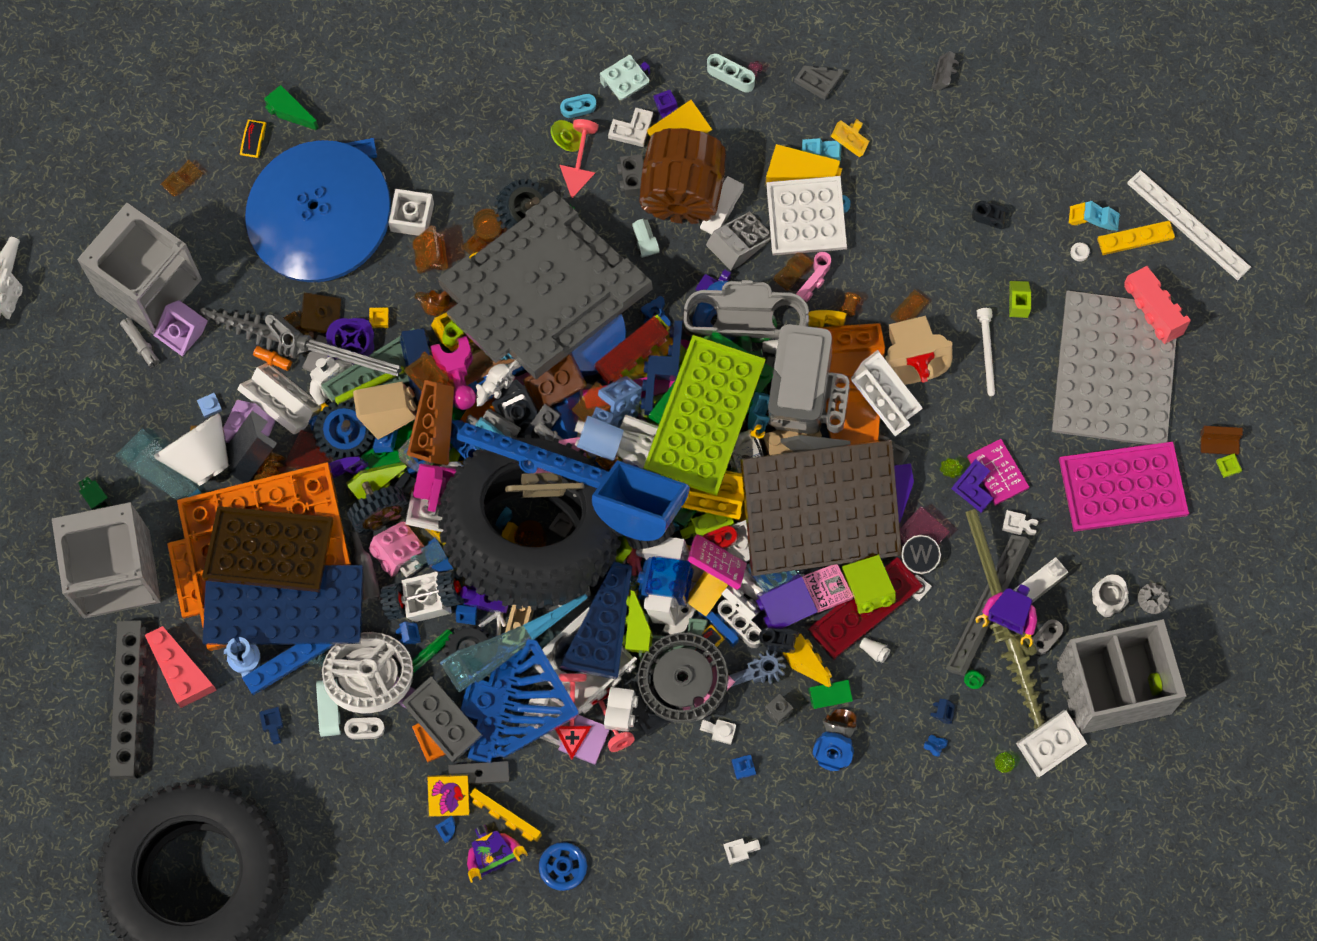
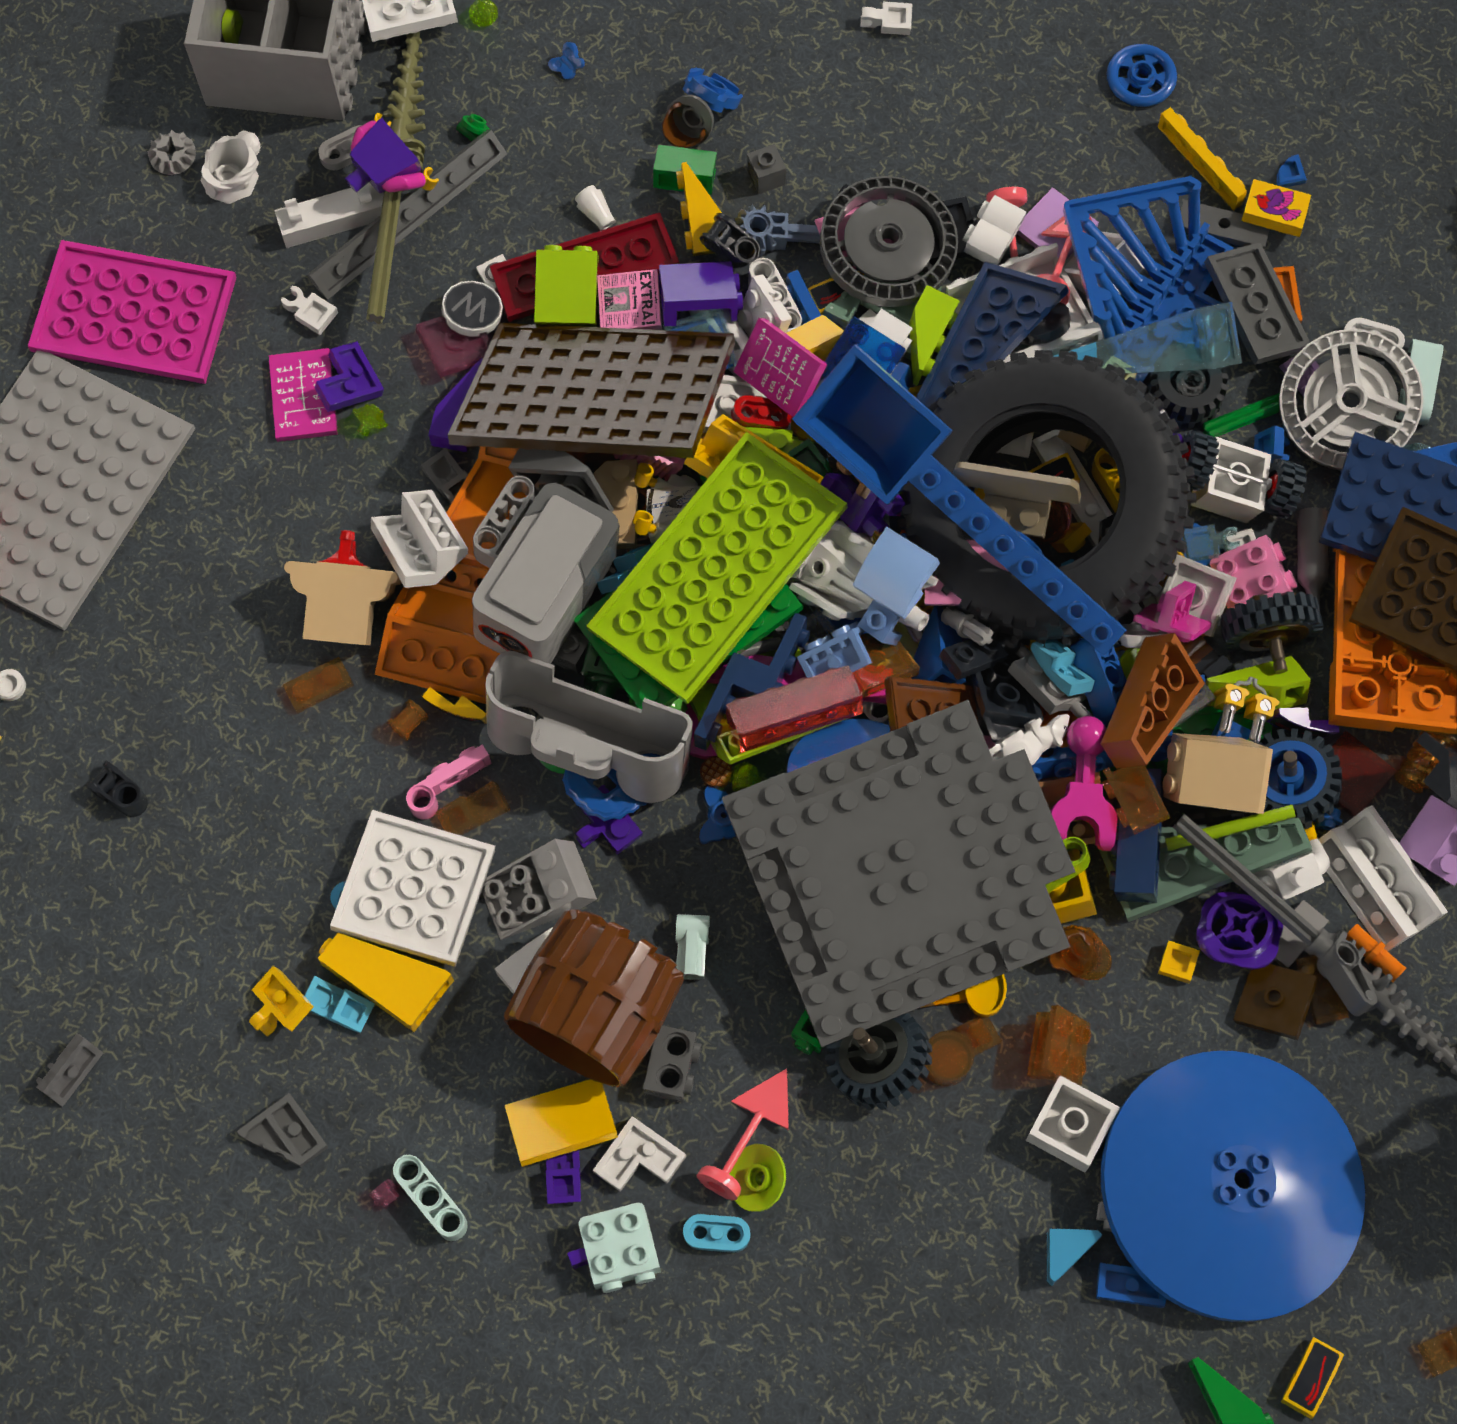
camera: 160 degrees left, 0 degrees up
torso [467,825,528,883] -> none
white plate [700,719,736,745] -> none
blue tile [731,755,756,780] -> none
dark blue tile [930,699,955,724] -> none
white piece [977,308,995,396] -> none
lime slope [1009,281,1031,318] -> none
none -> dark azure slope [1047,1229,1102,1286]
none -> piece [1214,677,1279,743]

